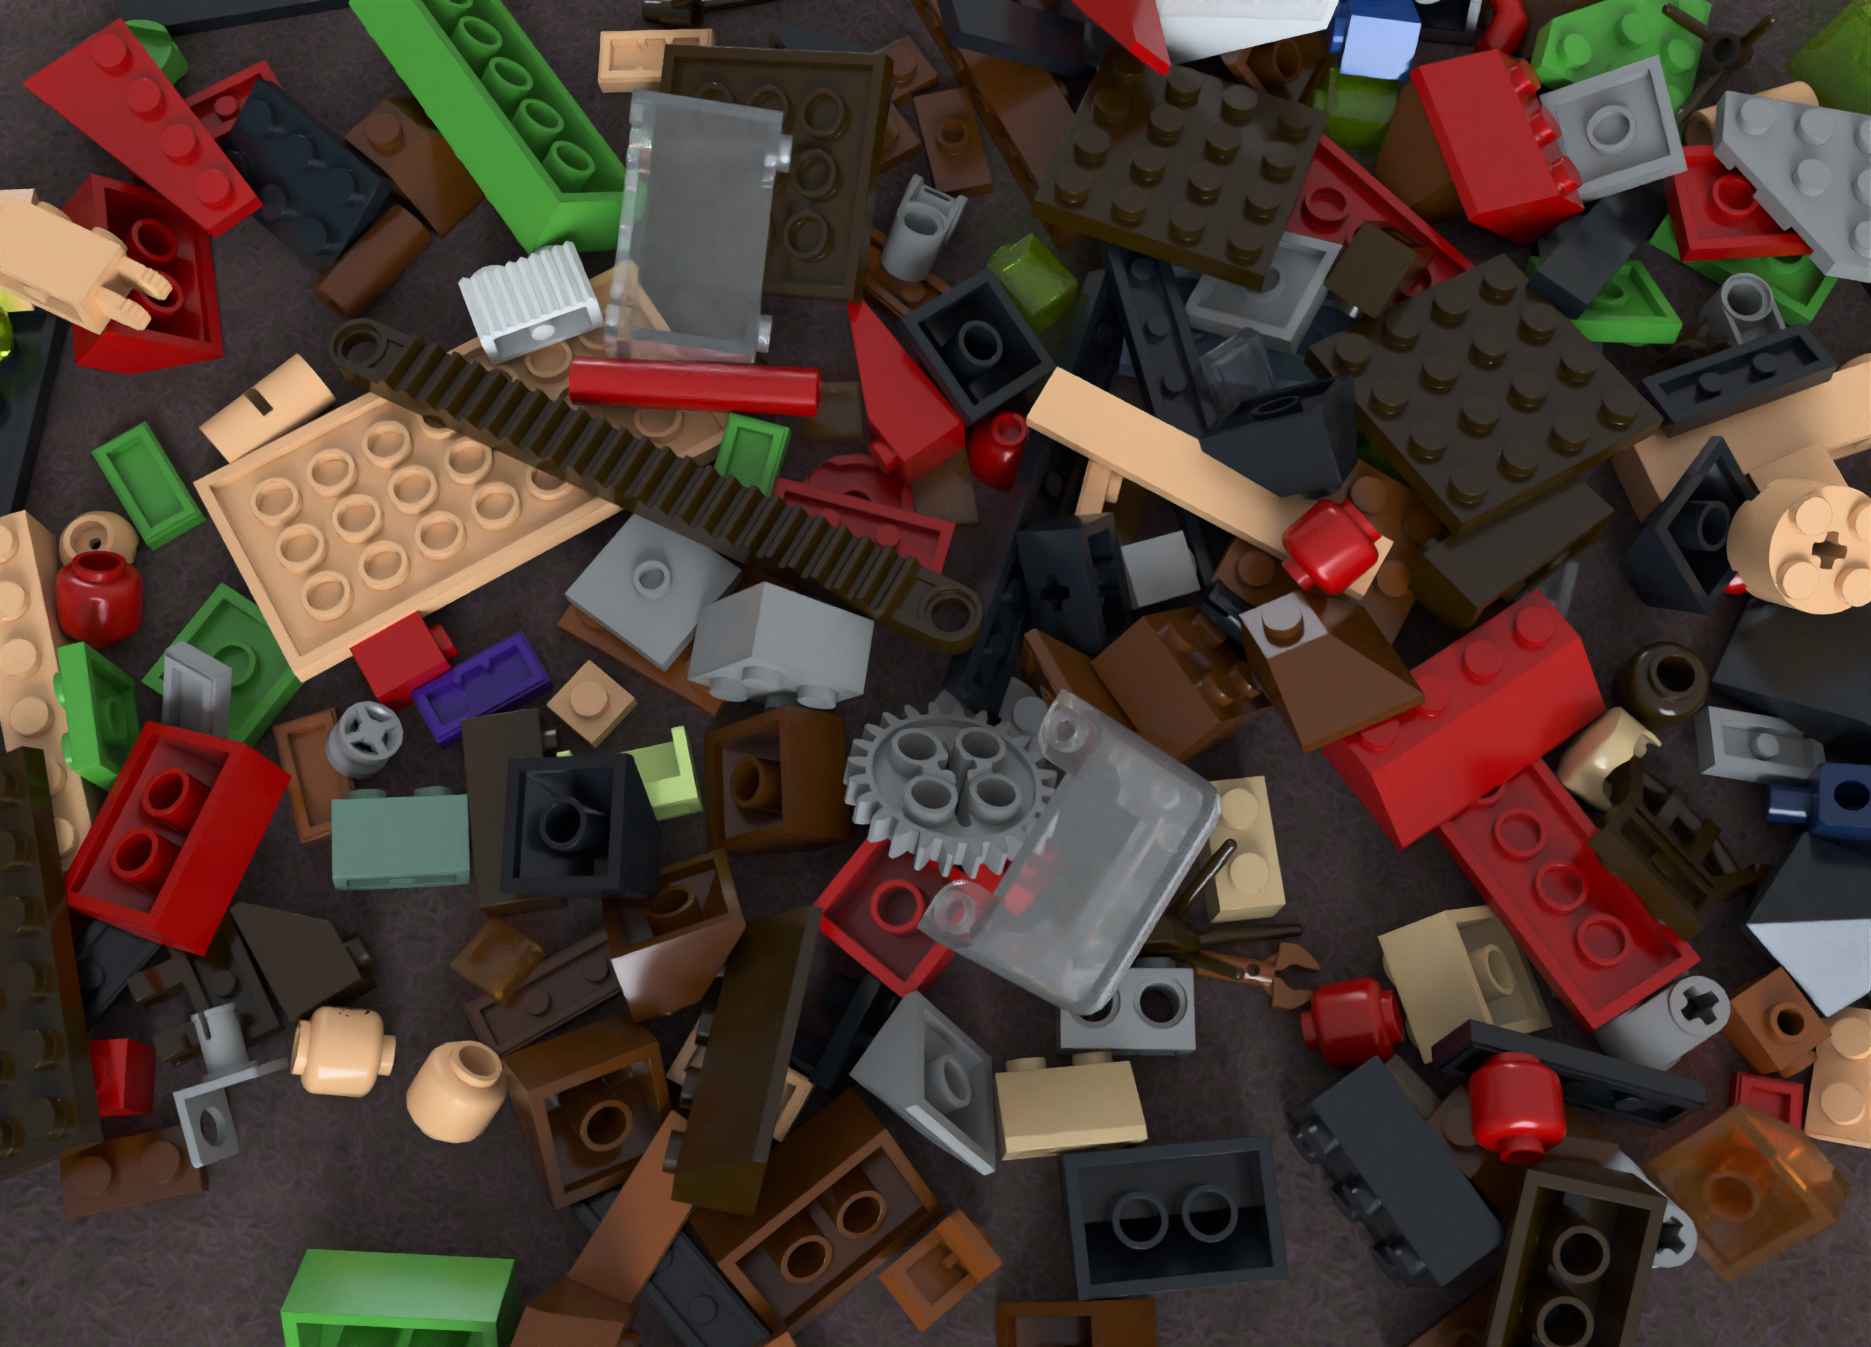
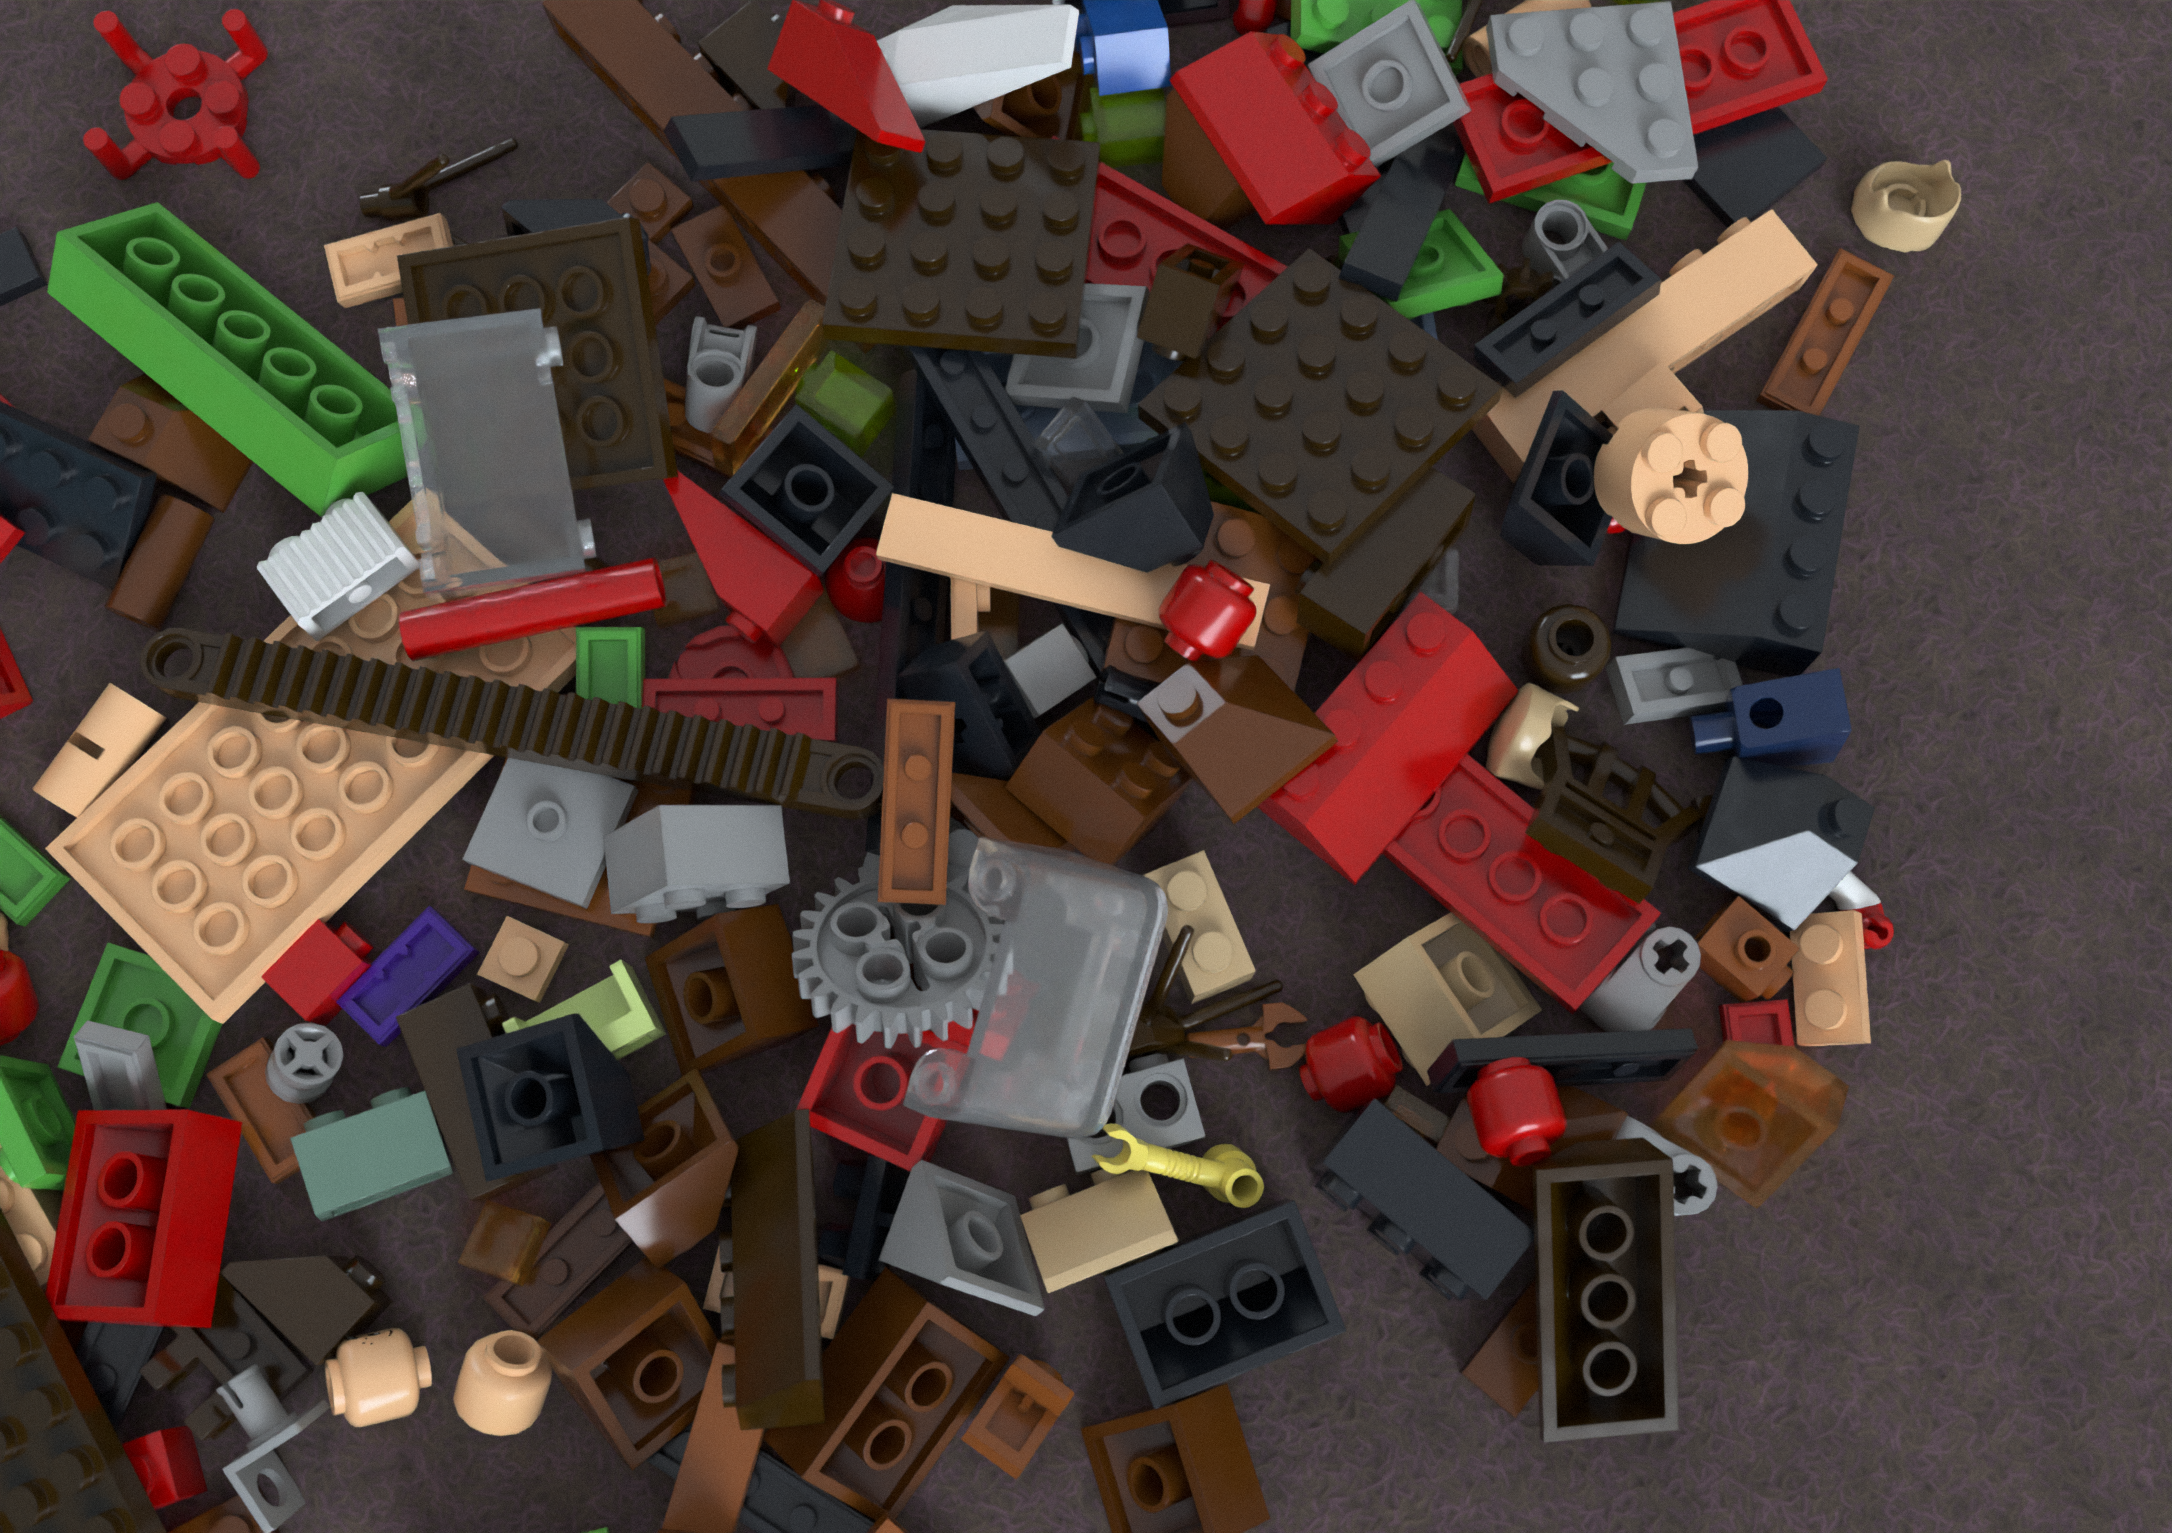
camera: 15 degrees left, 5 degrees up
none -> clear orange tile [710,299,829,477]
none -> dark orange tile [878,699,955,905]
none -> light yellow brick [1092,1123,1264,1208]

